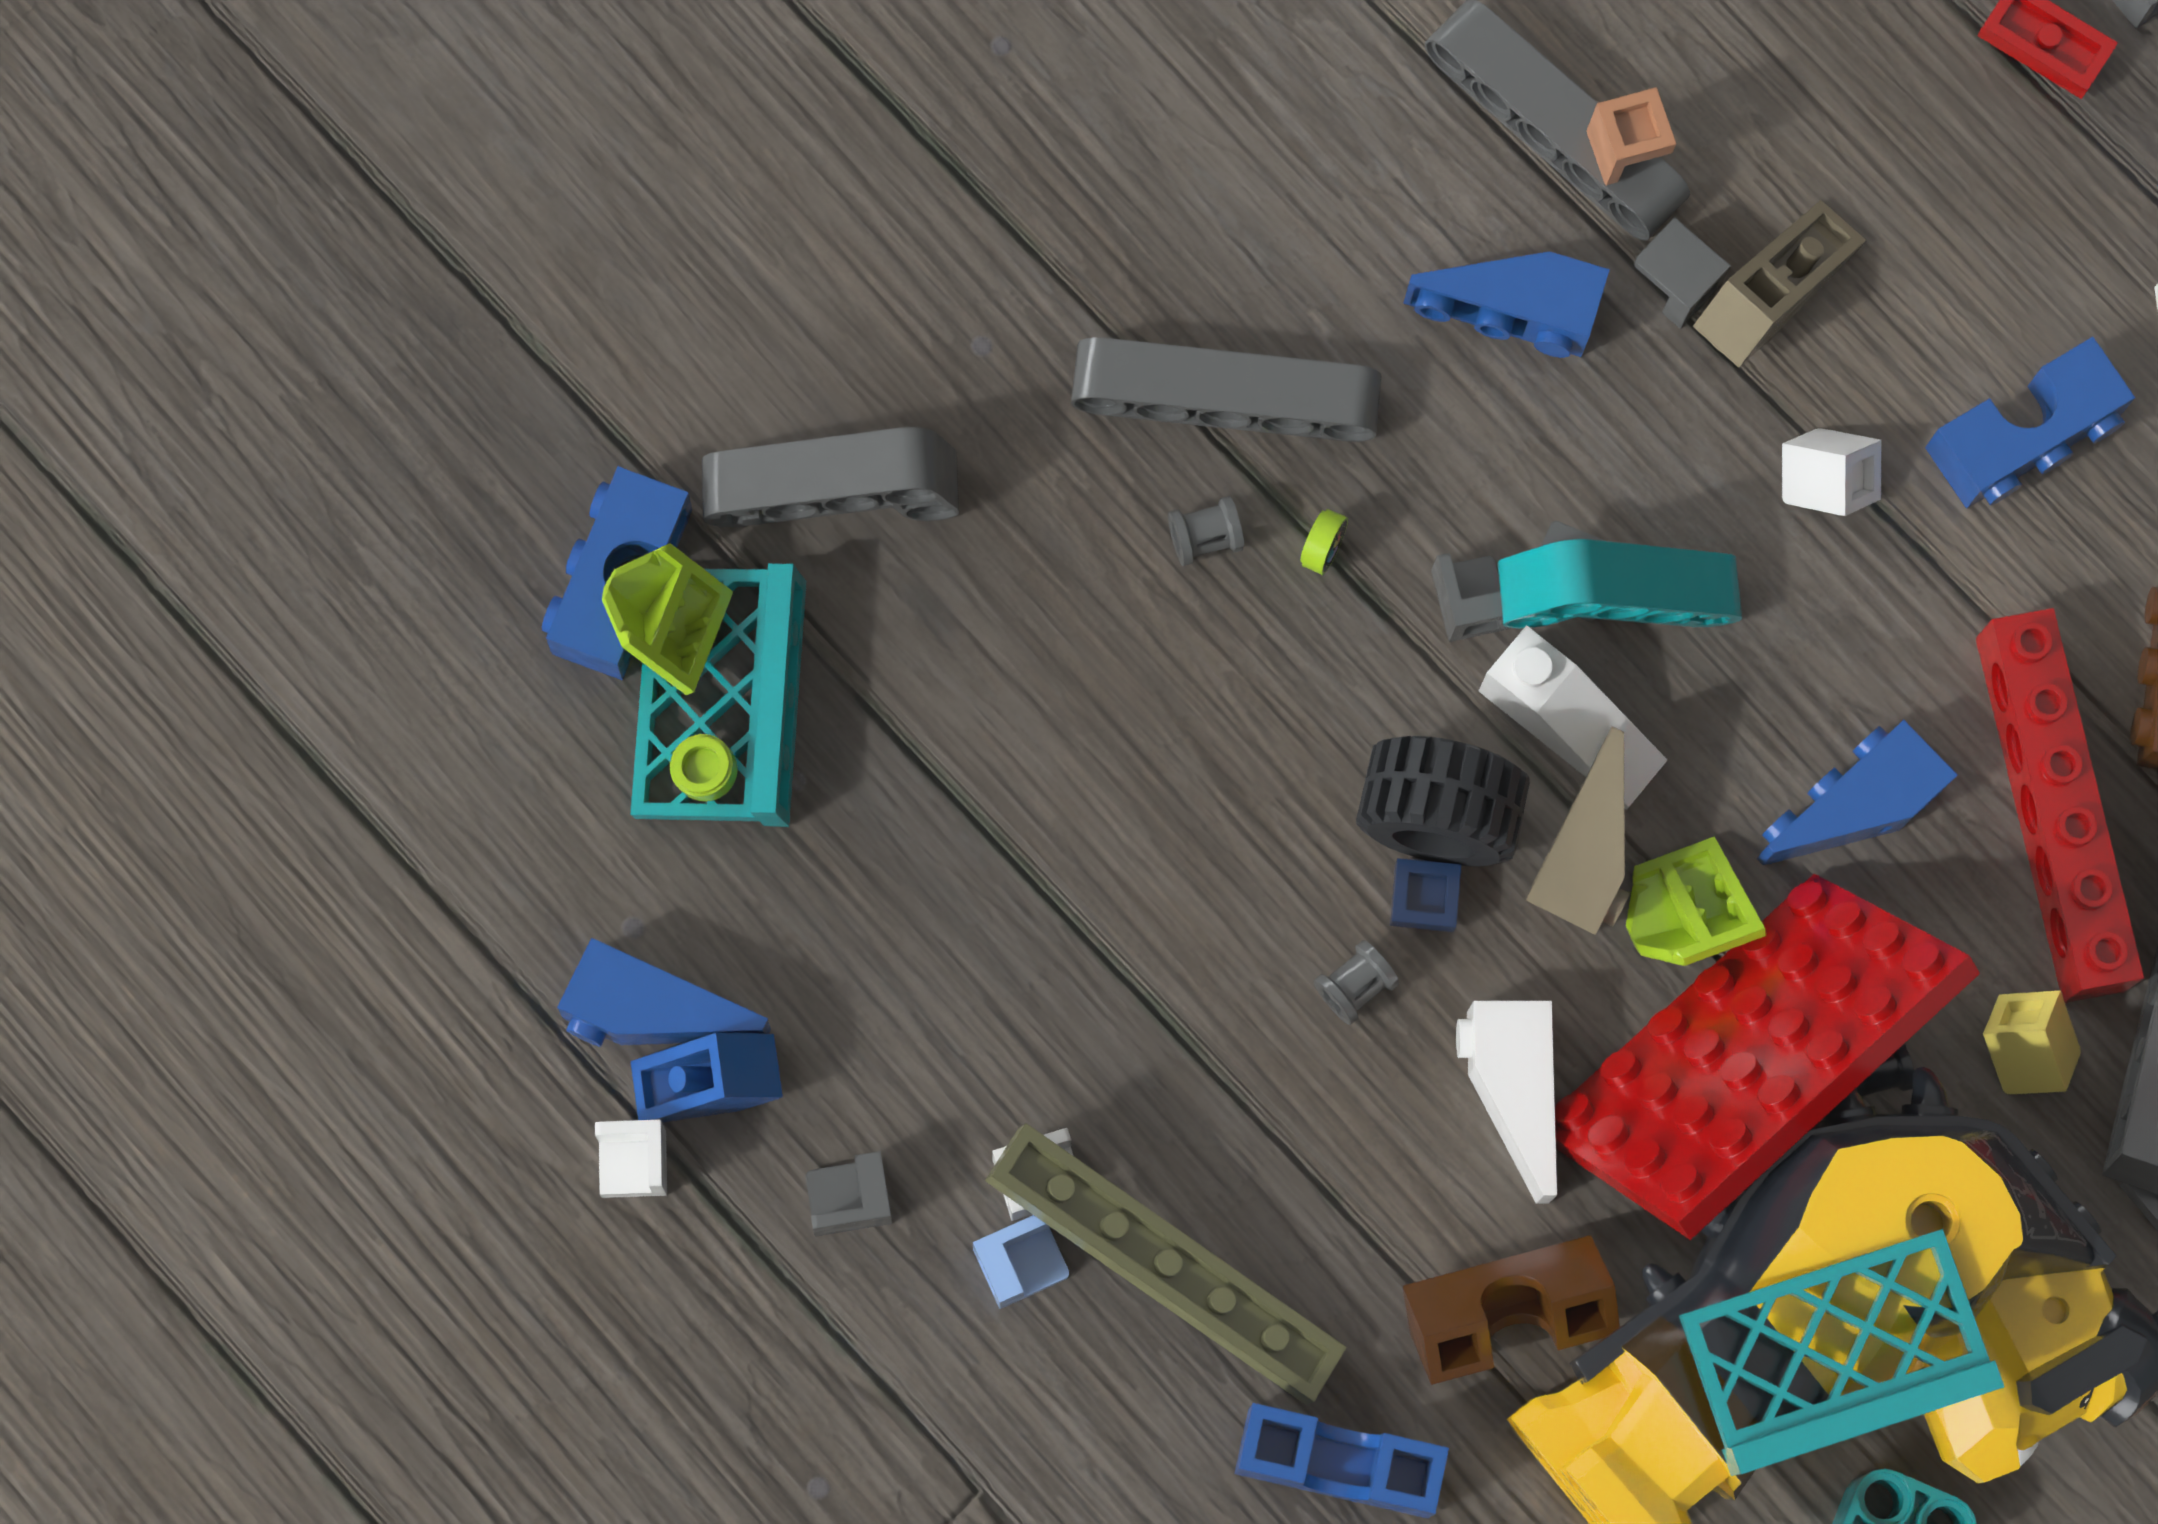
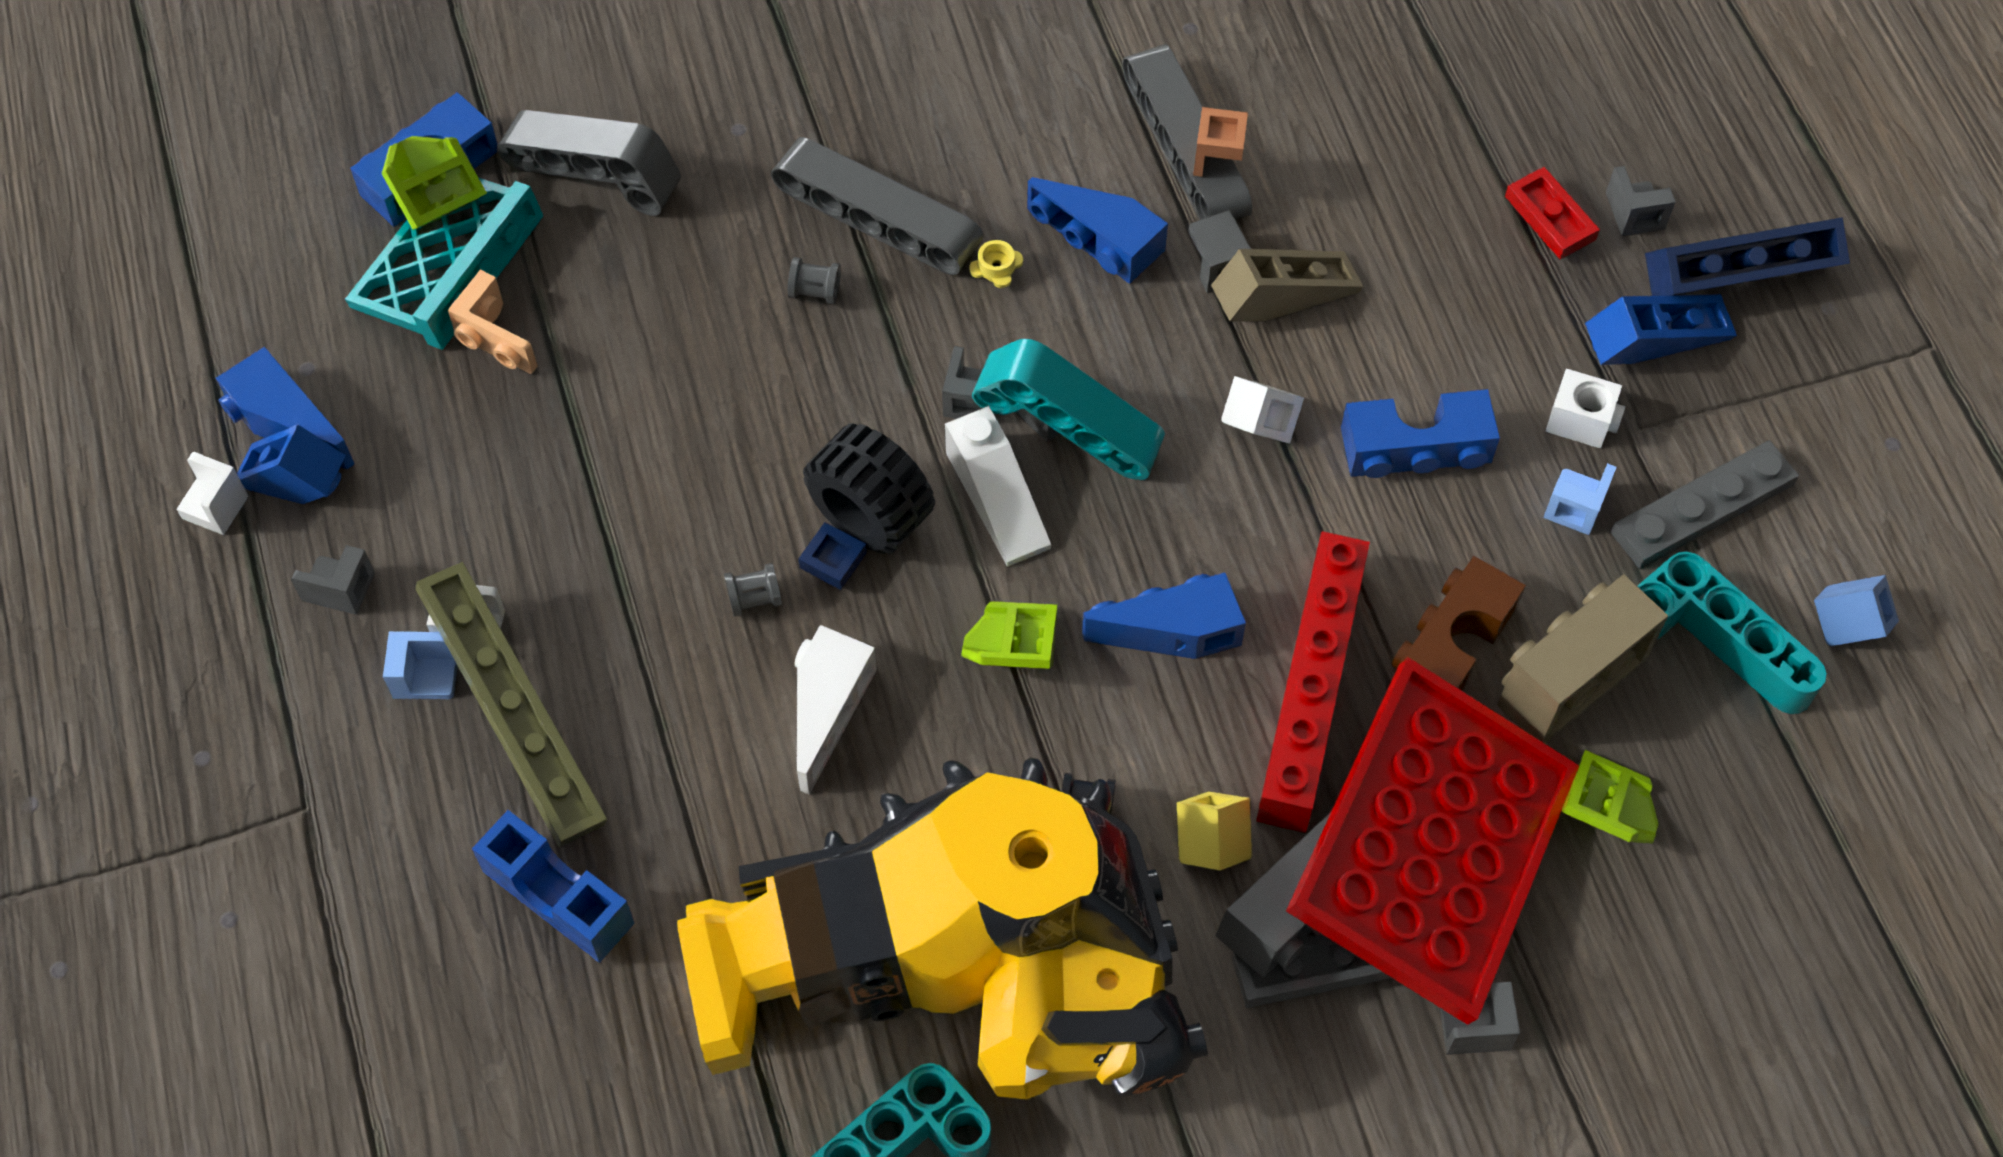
camera: 30 degrees right, 15 degrees down
lime tile [670,734,738,802] -> none
lime tile [1300,509,1348,575] -> none
reddish brown arch [1402,1235,1620,1385] -> none
dark tan slope [1526,726,1630,935] -> none
red plate [1555,873,1980,1240] -> none
teal fence [1679,1229,2005,1476] -> none
none -> light nougat bracket [448,270,538,374]
none -> light yellow plate [969,240,1023,288]

